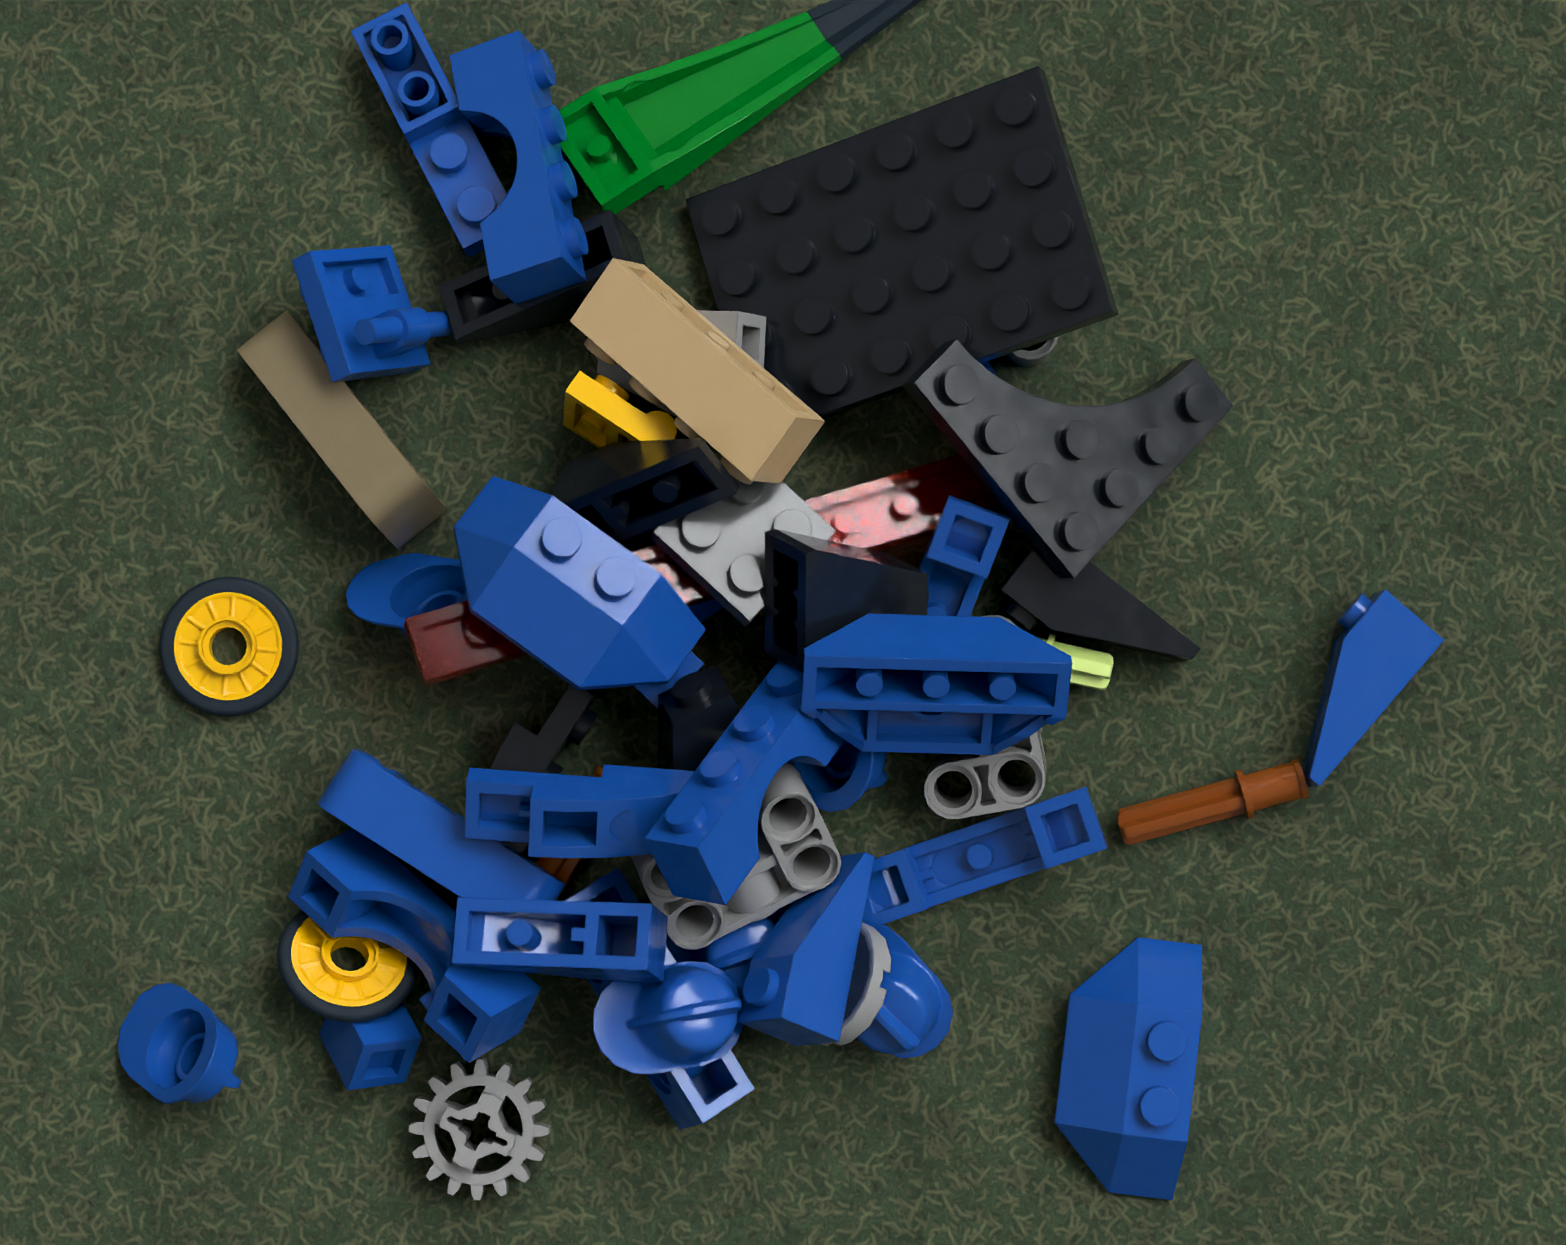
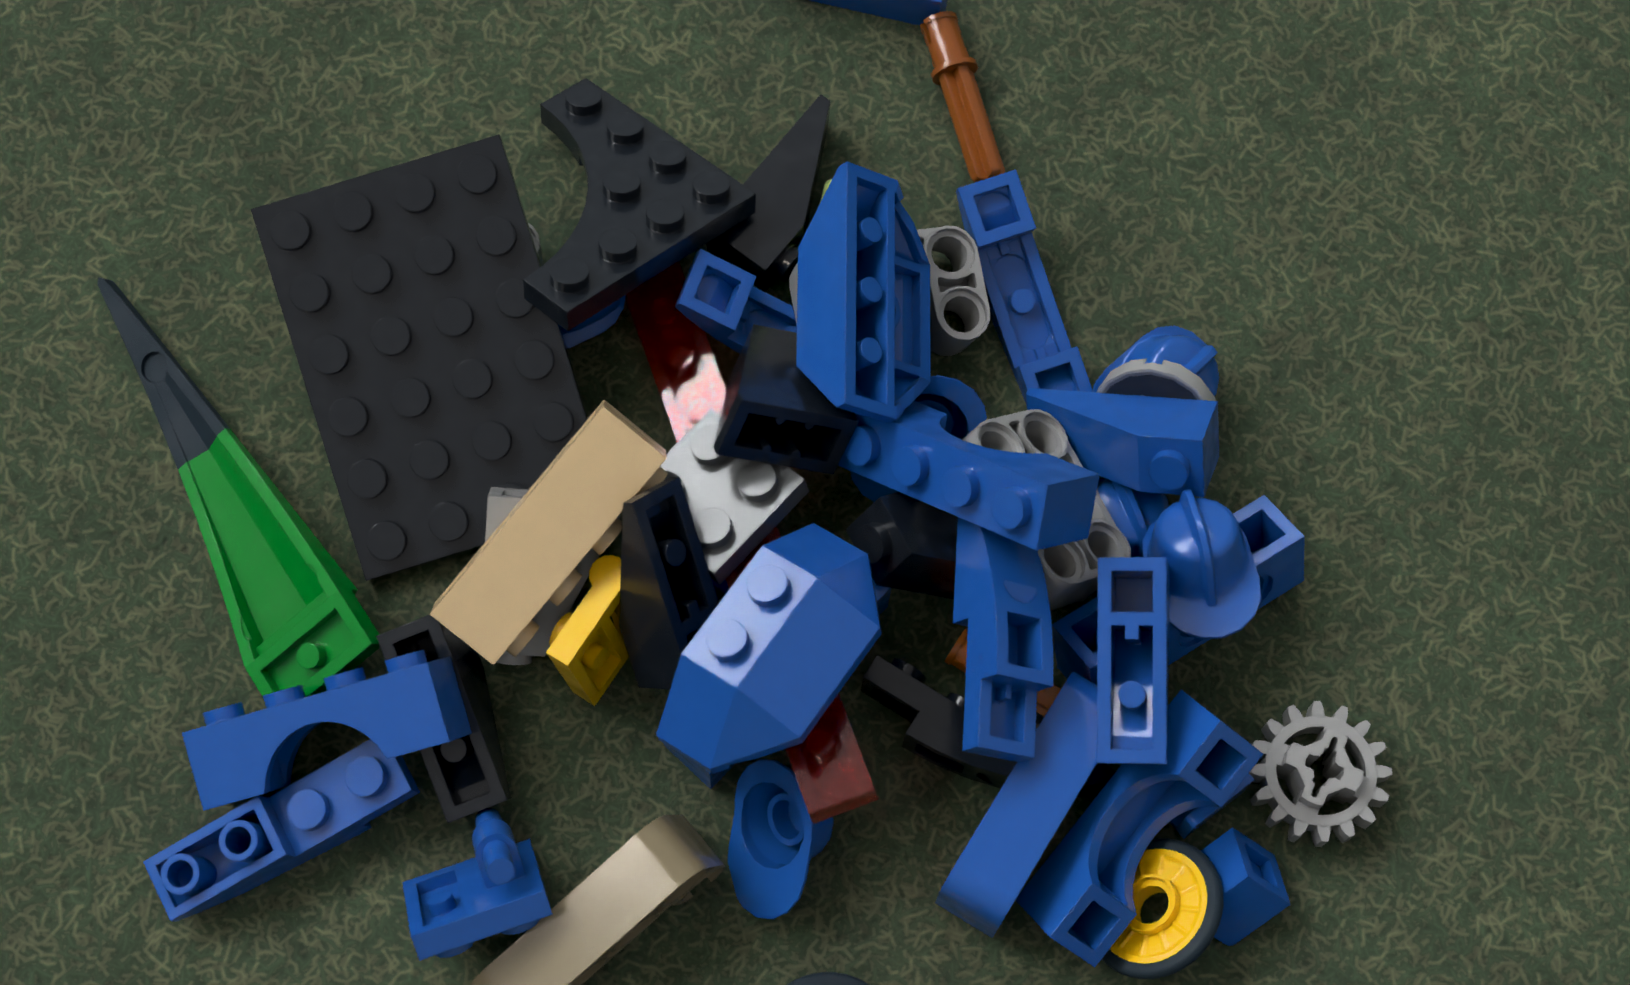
camera: 90 degrees left, 15 degrees down
blue wedge [1054,937,1202,1200] -> none

